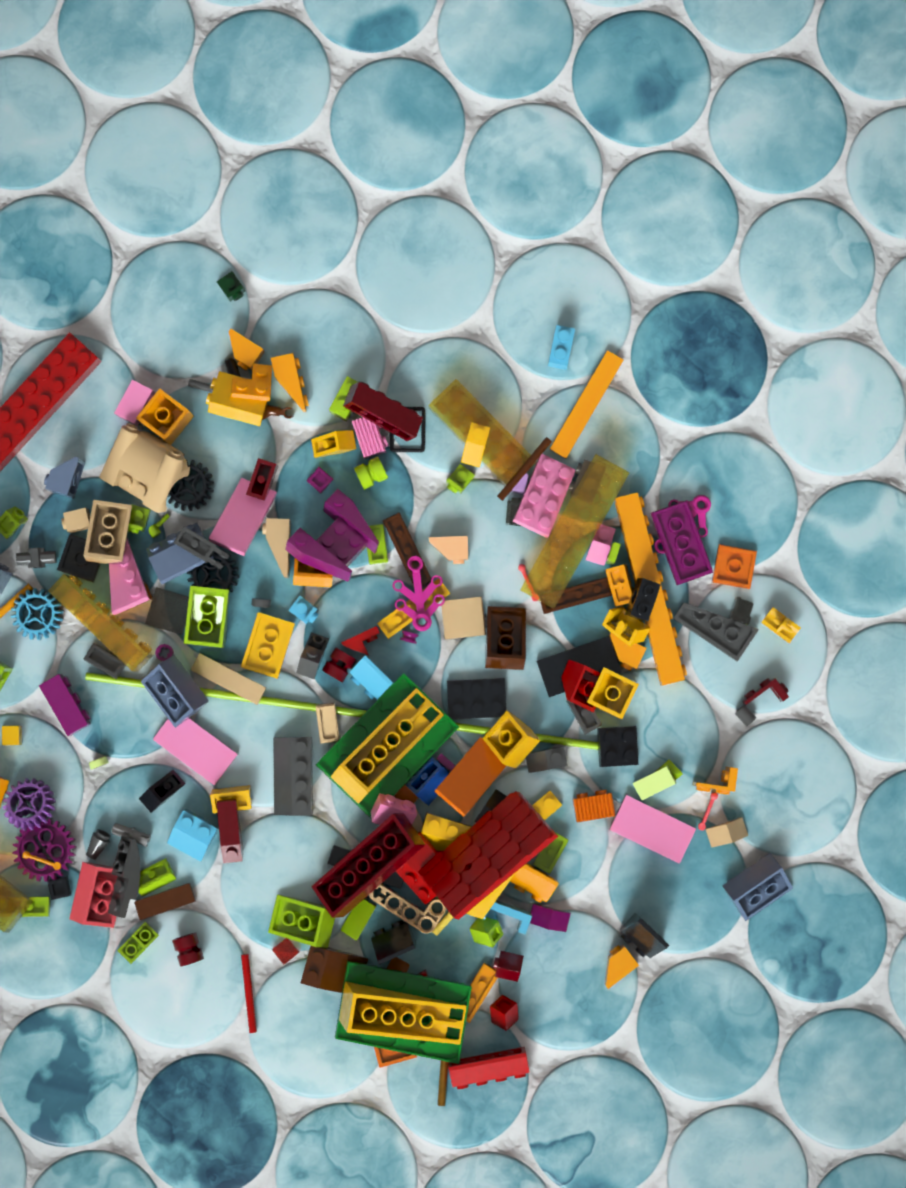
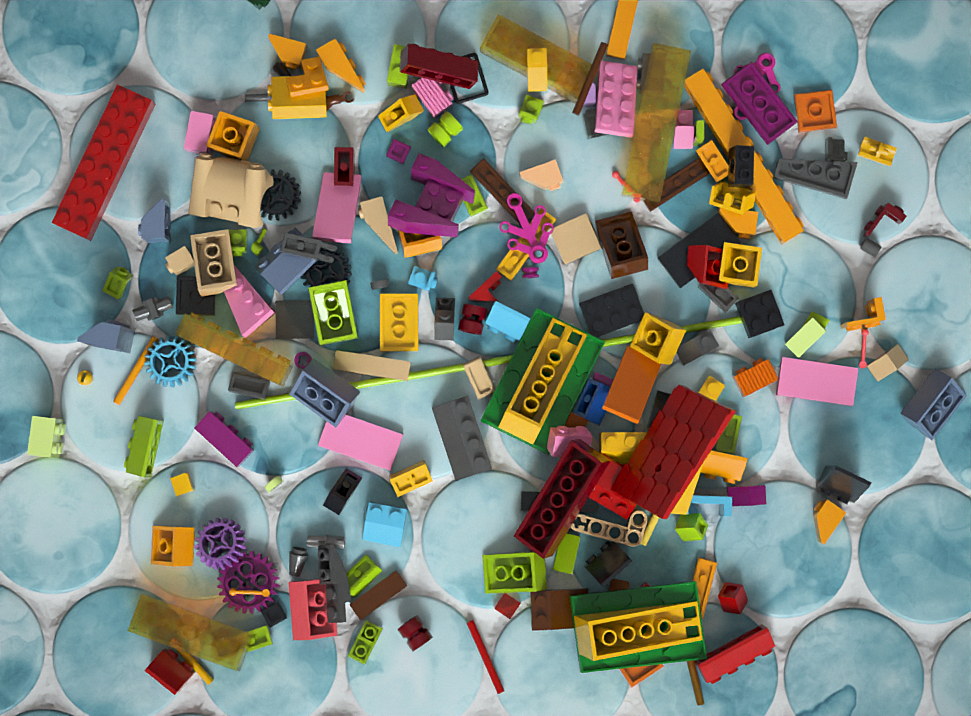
camera: 20 degrees left, 0 degrees up
dark red slope [217,799,244,864] -> none
dark red brick [493,951,524,982] -> none

